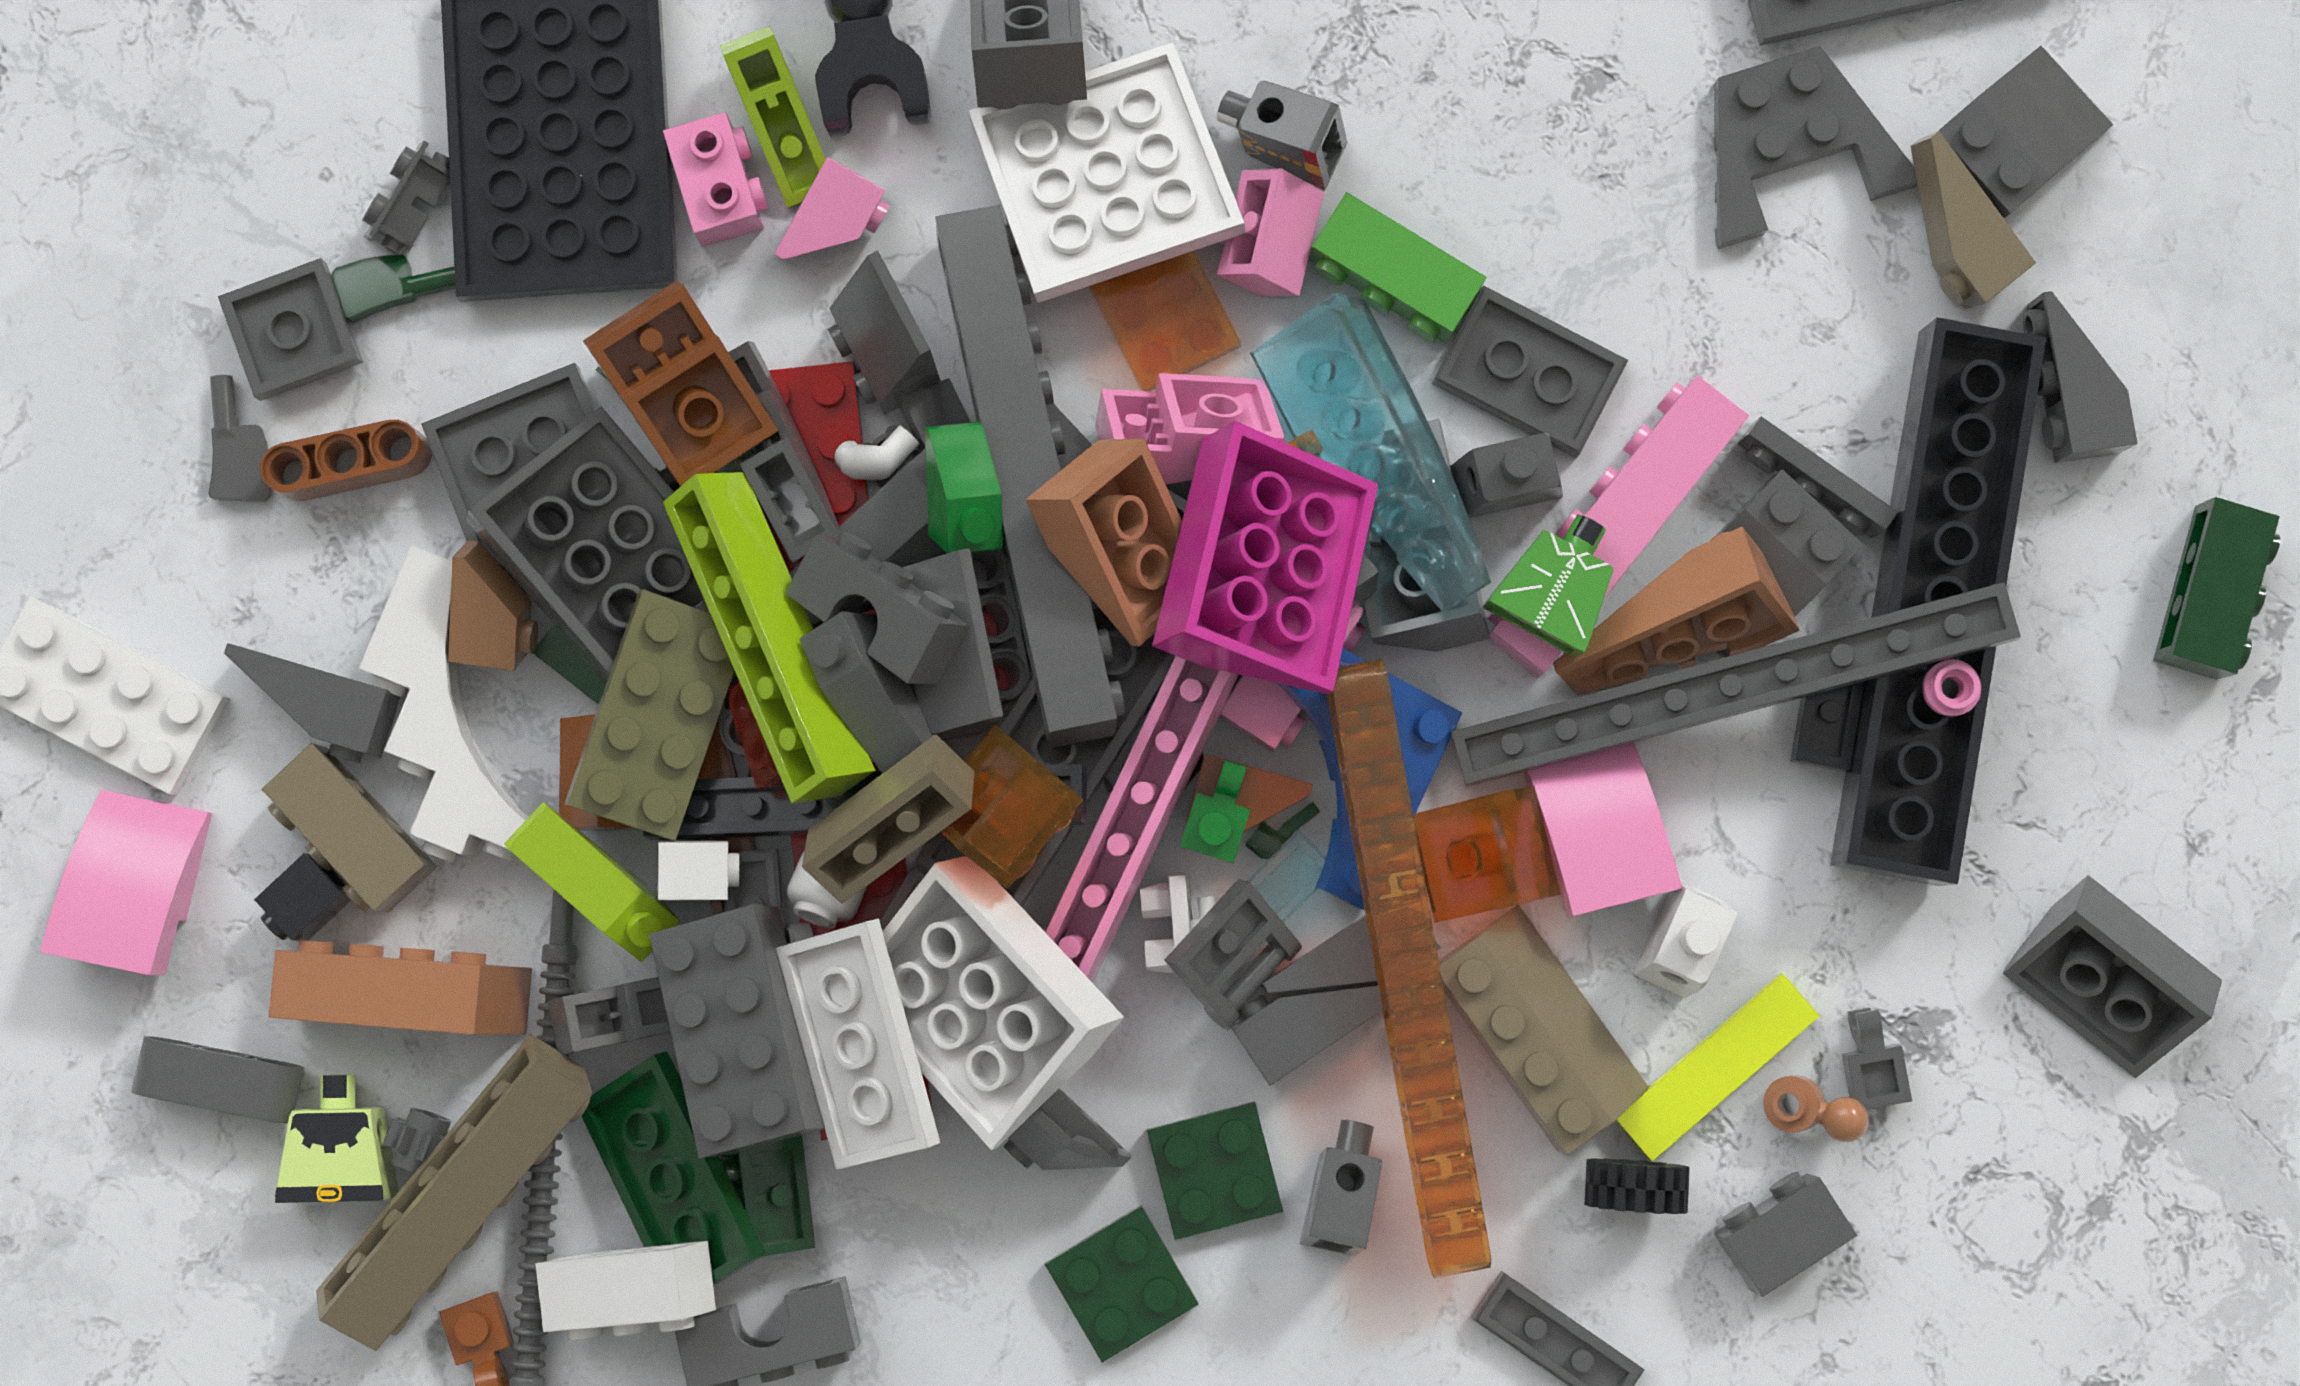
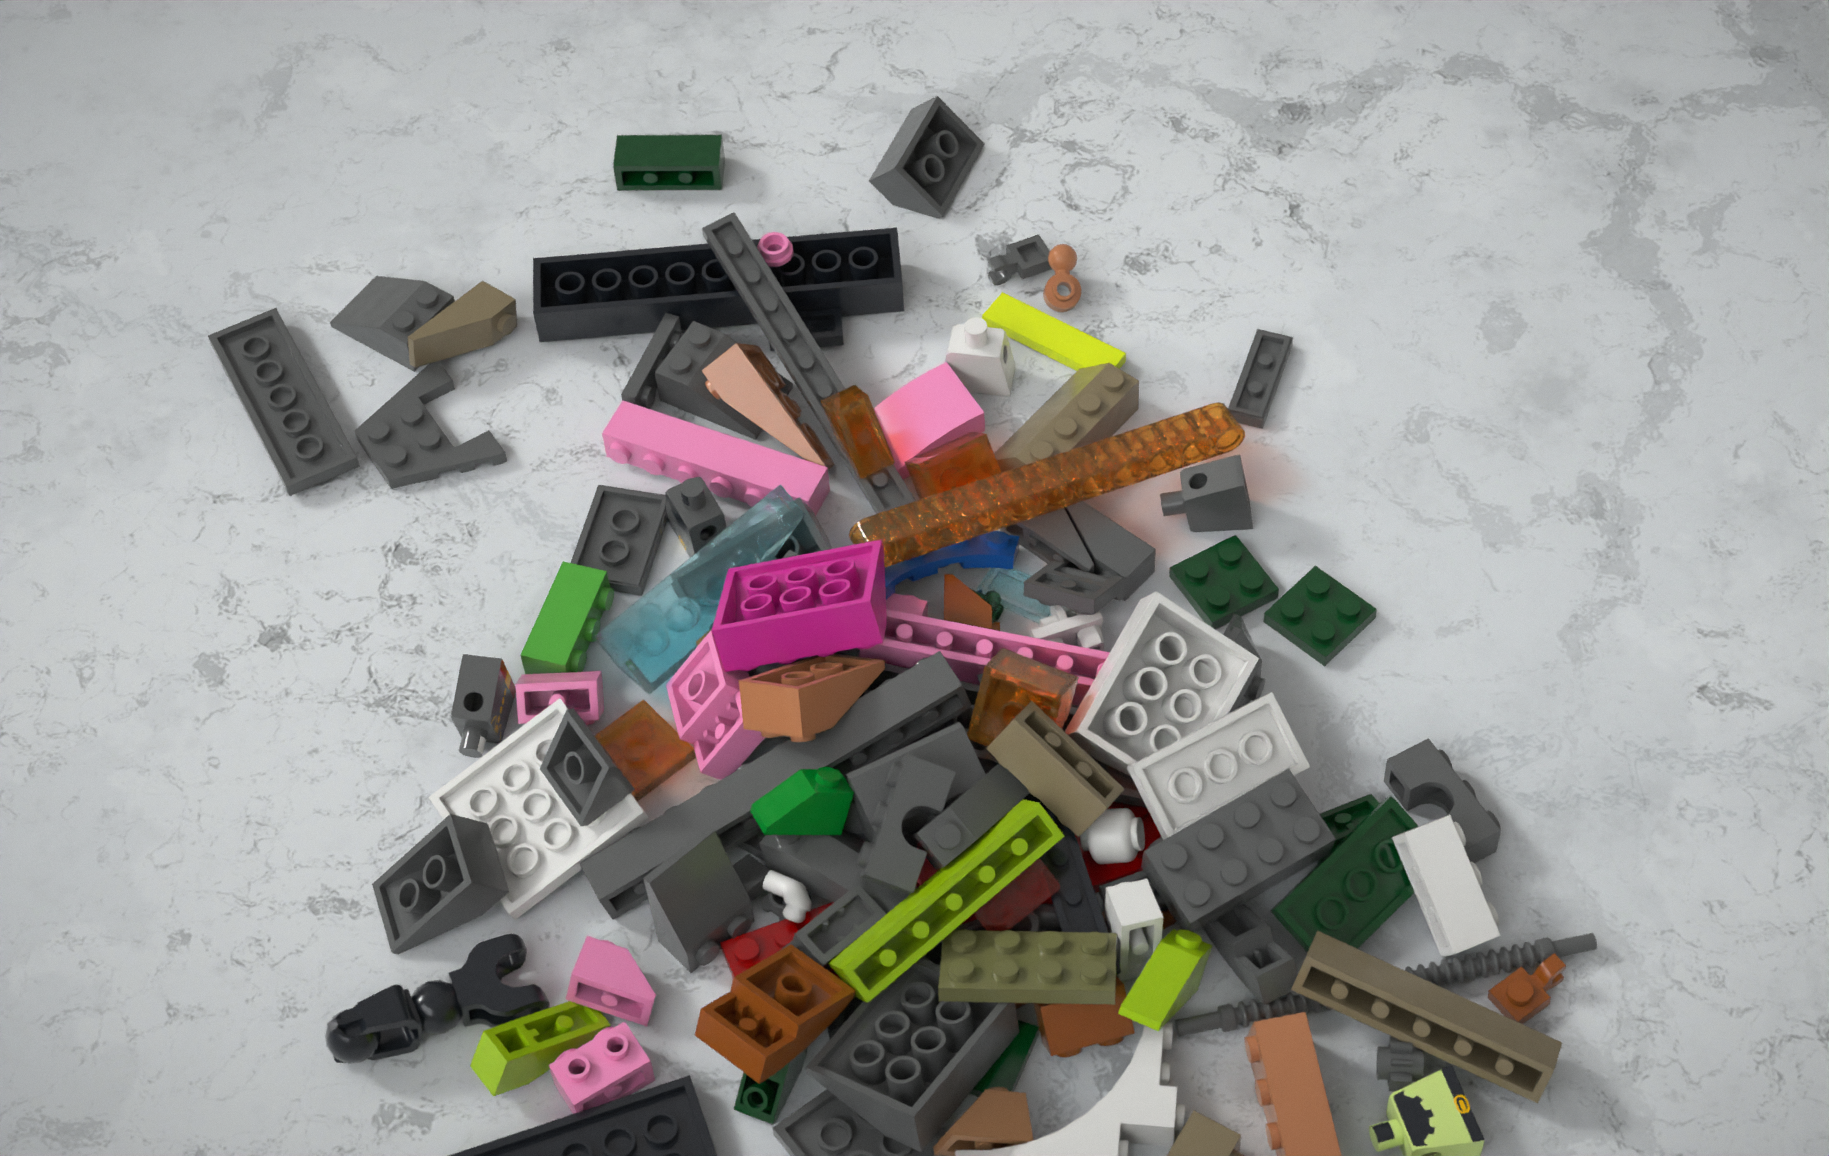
camera: 100 degrees left, 30 degrees down
green plate [1180,759,1251,863] -> none
bright green torso [1482,515,1614,659] -> none
black tyre [1584,1158,1690,1214] -> none
dark grey brick [1714,1172,1857,1297] -> none
dark grey slope [2023,291,2138,463] -> none
none -> dark grey slope [540,708,635,827]
none -> clear orange slope [821,385,895,479]

